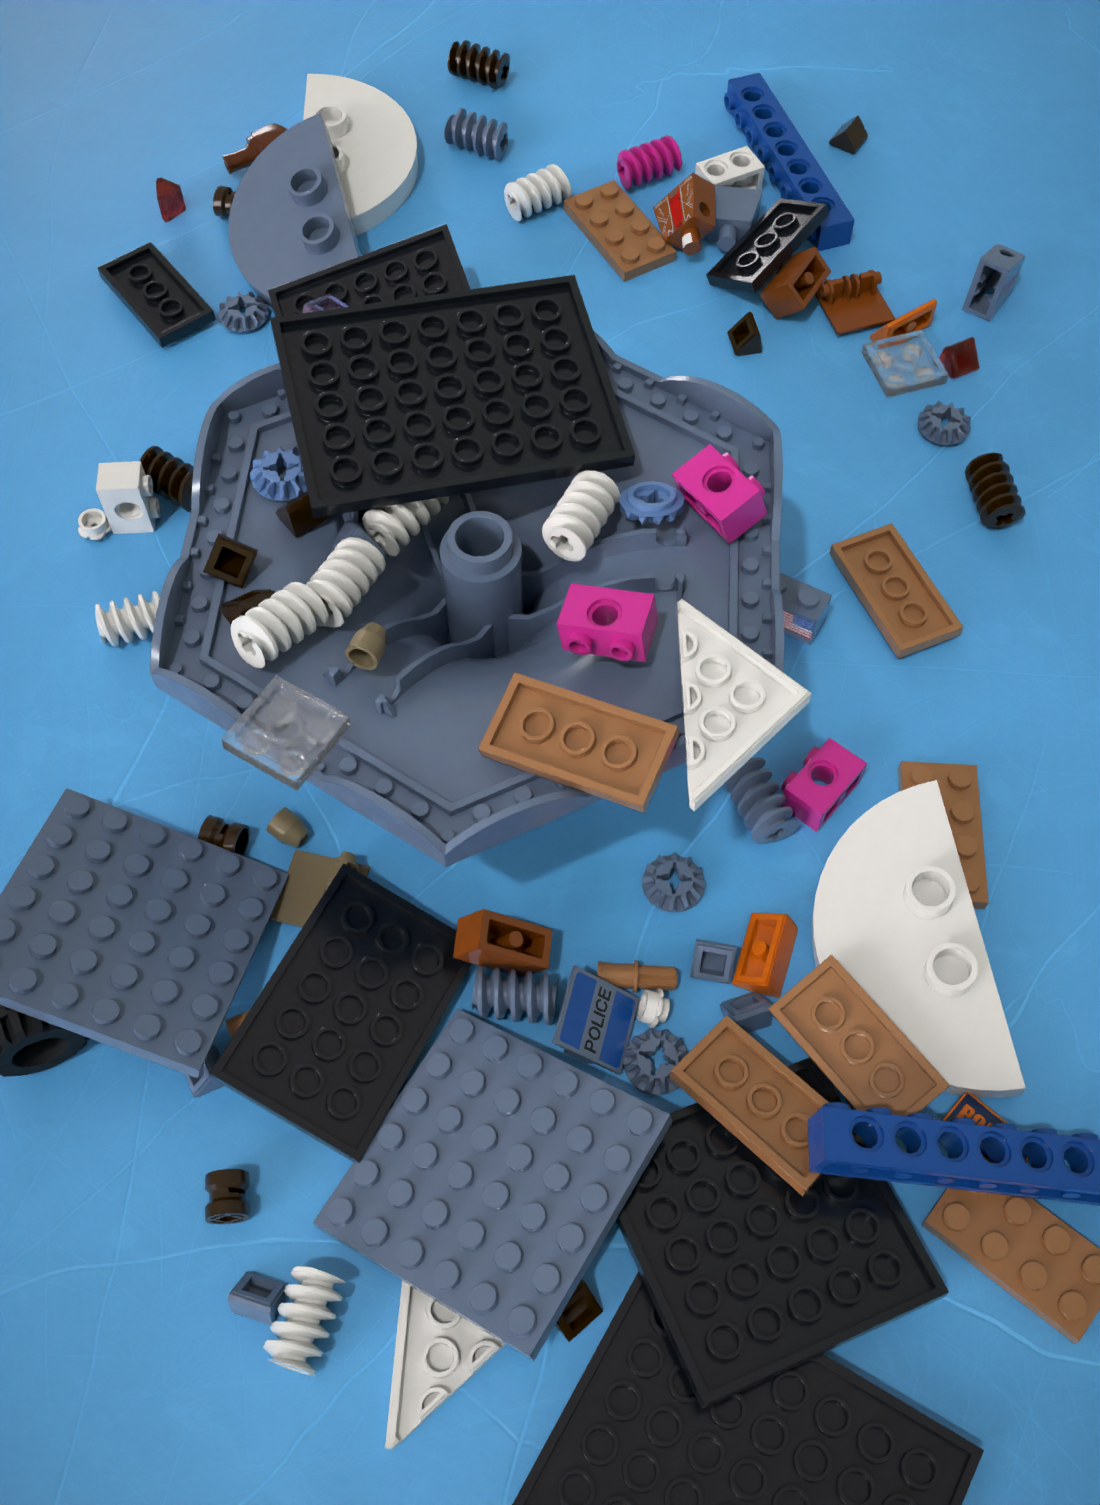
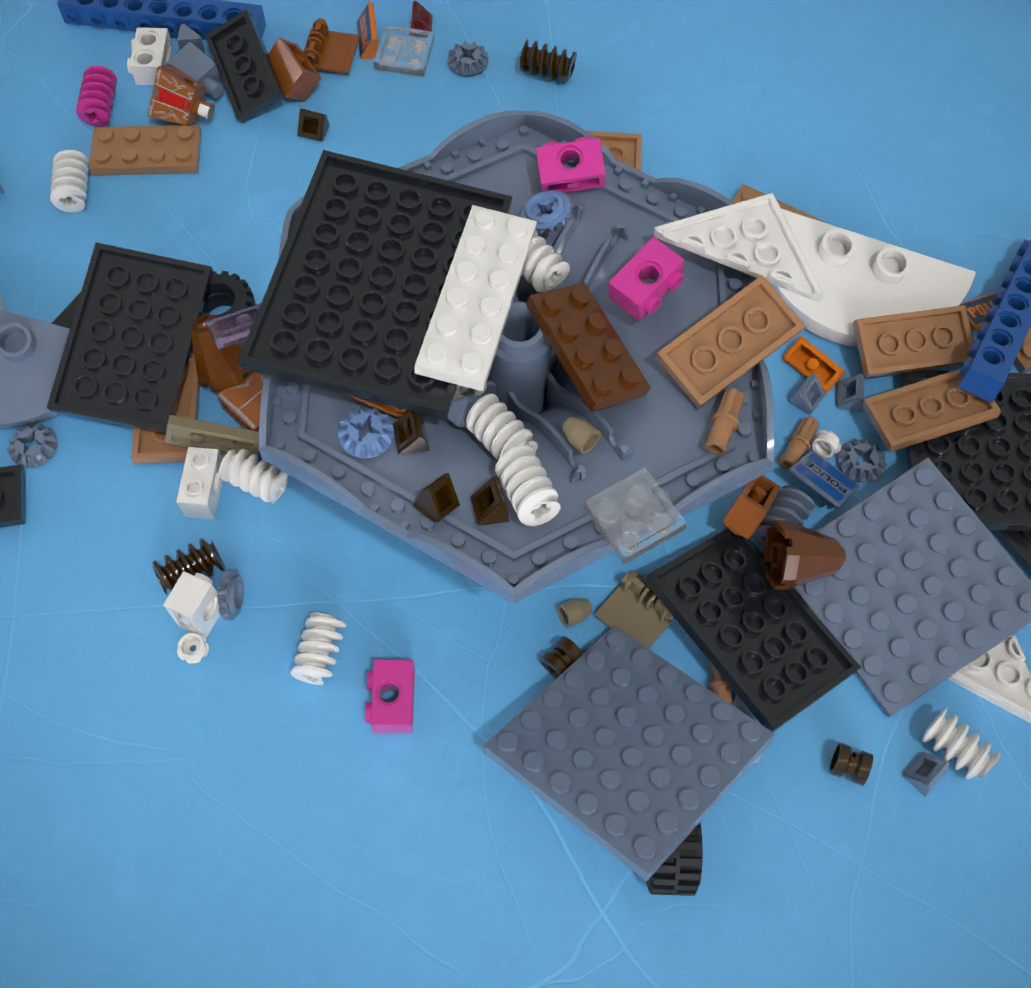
camera: 65 degrees left, 5 degrees up
none -> sand blue slope [177,24,205,54]
none -> sand blue gear [217,569,244,620]
none -> dark pink brick [365,660,415,733]
none -> white plate [415,205,537,391]
none -> reddish brown plate [526,282,651,412]
none -> medium nougat axle [705,388,745,456]
none -> reddish brown cone [763,520,846,590]

